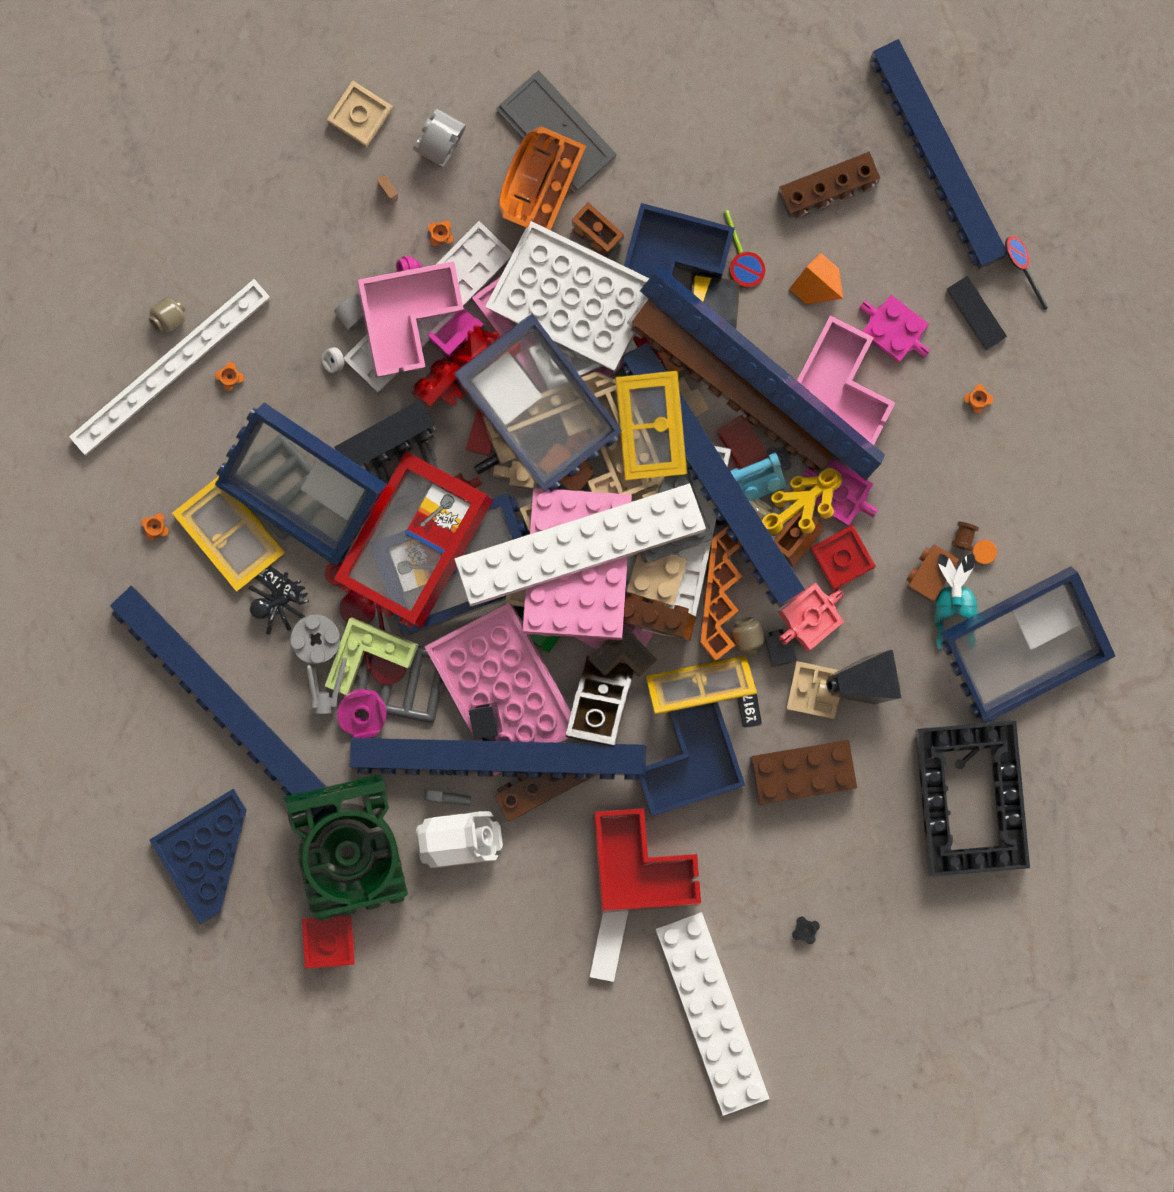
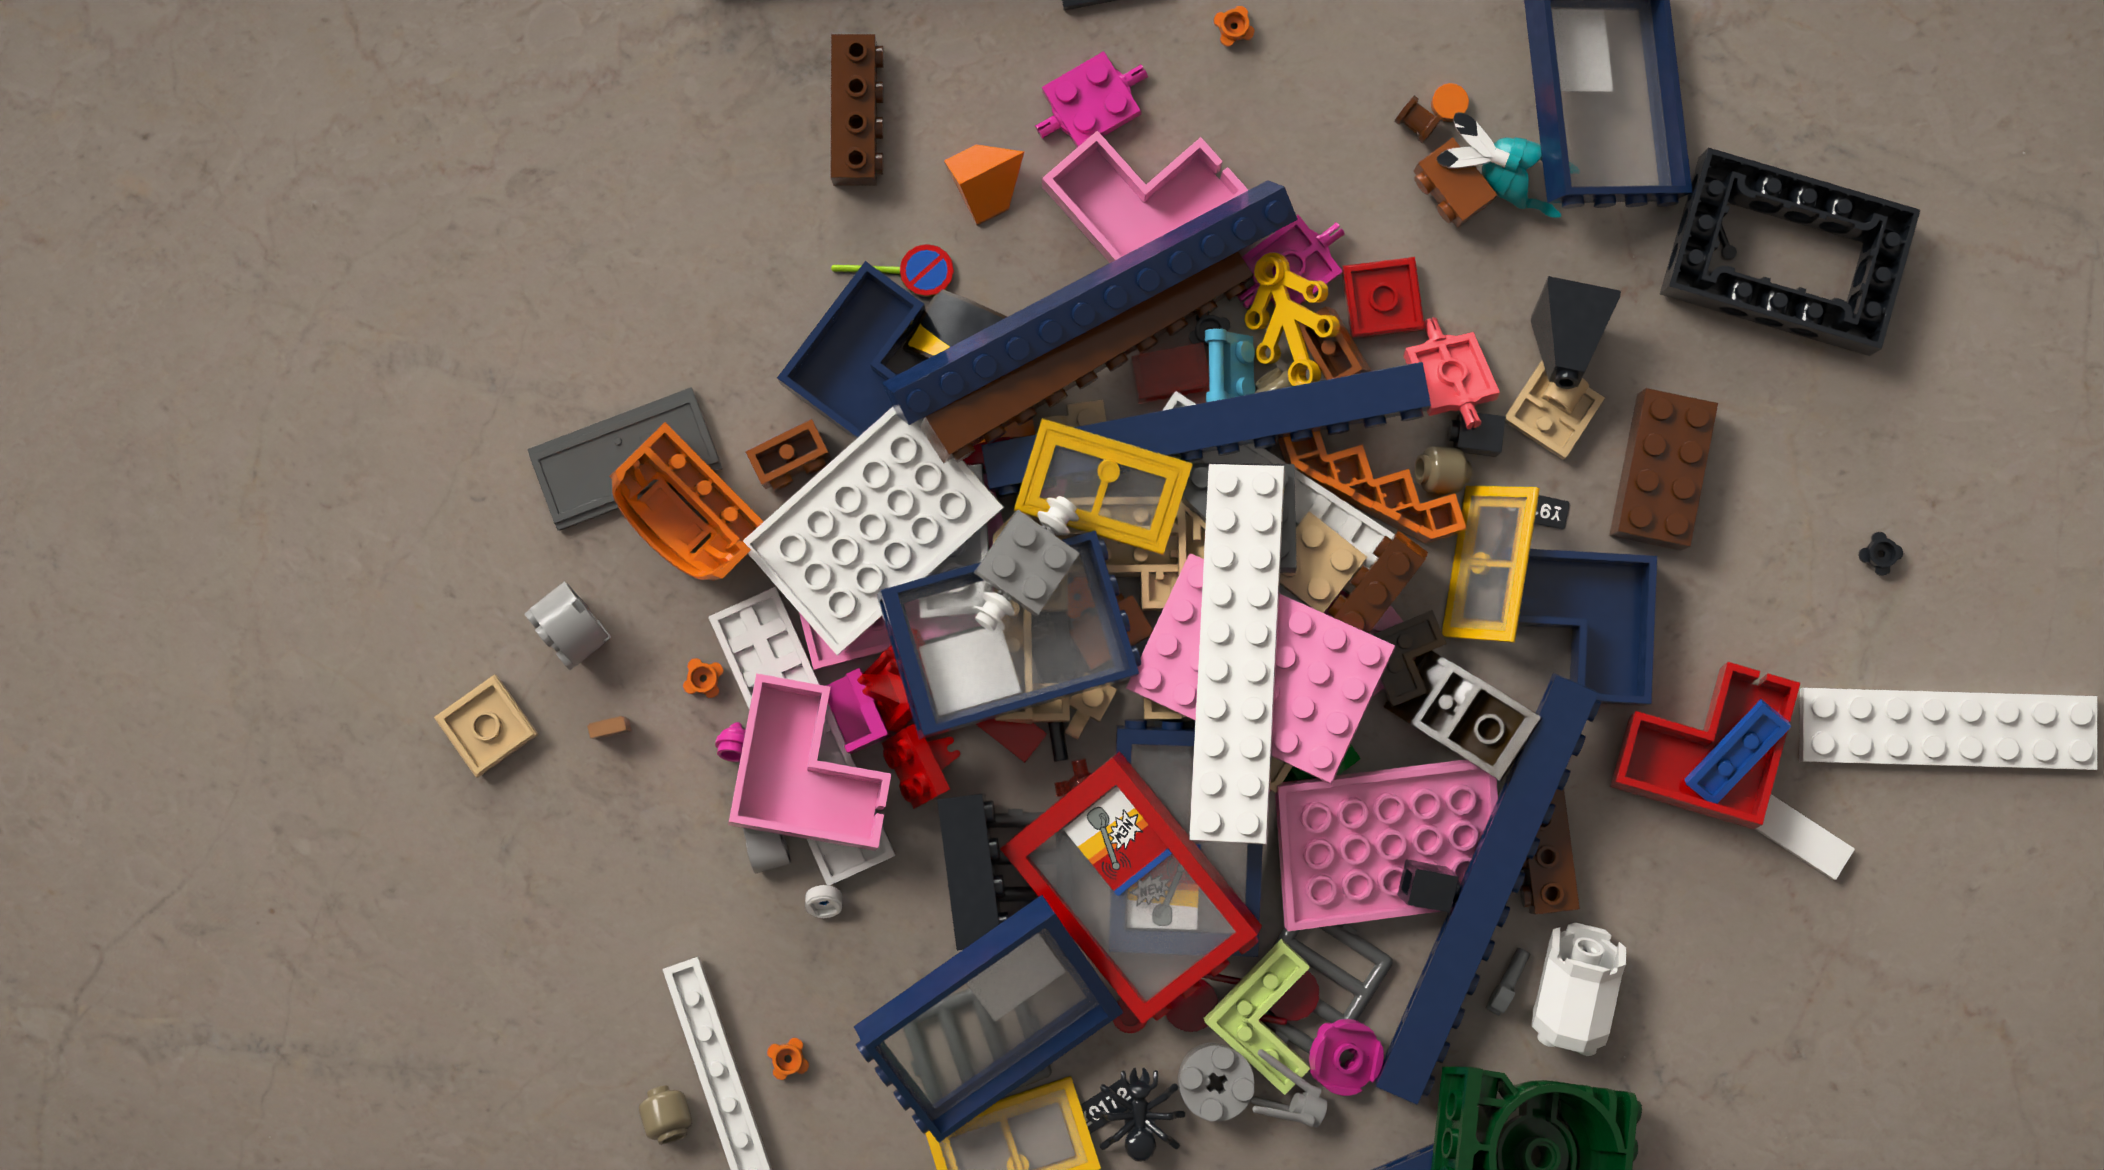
camera: 70 degrees left, 0 degrees up
none -> light grey plate [973,496,1080,631]
none -> blue plate [1685,699,1791,804]

